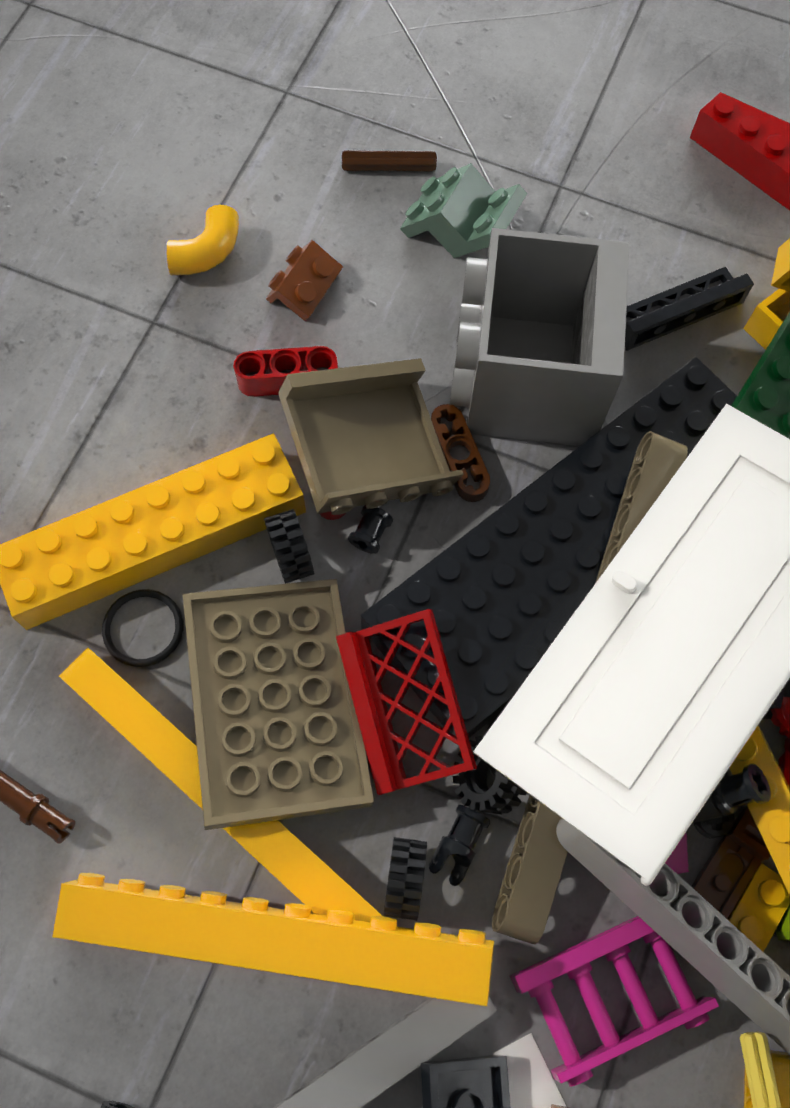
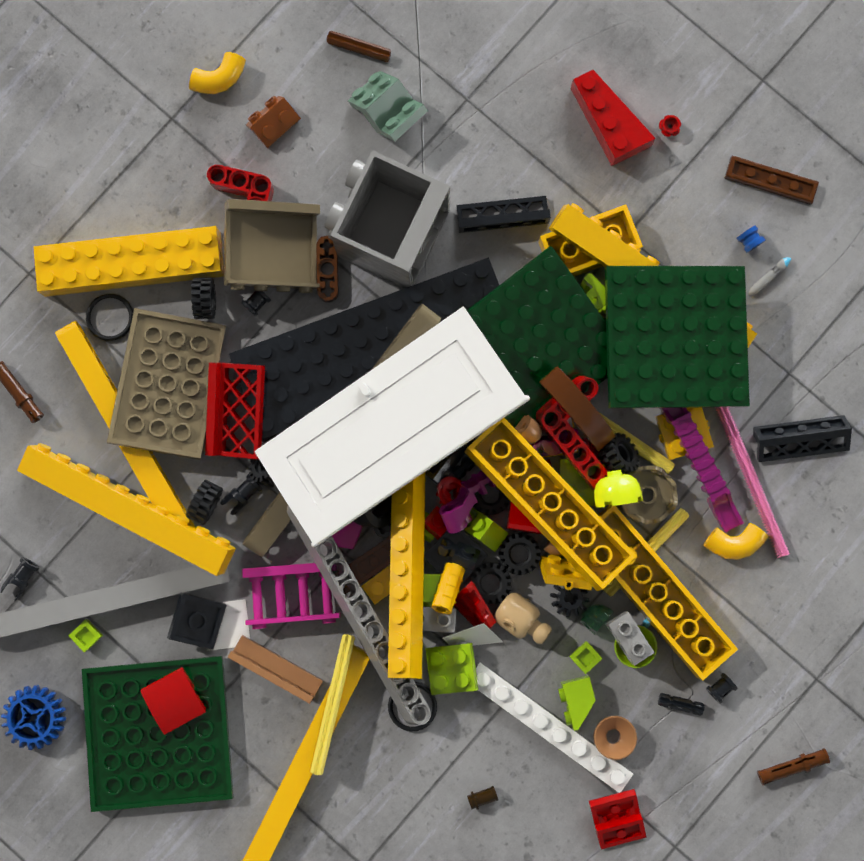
camera: 25 degrees right, 15 degrees up
black bush [712,764,771,815] -> none

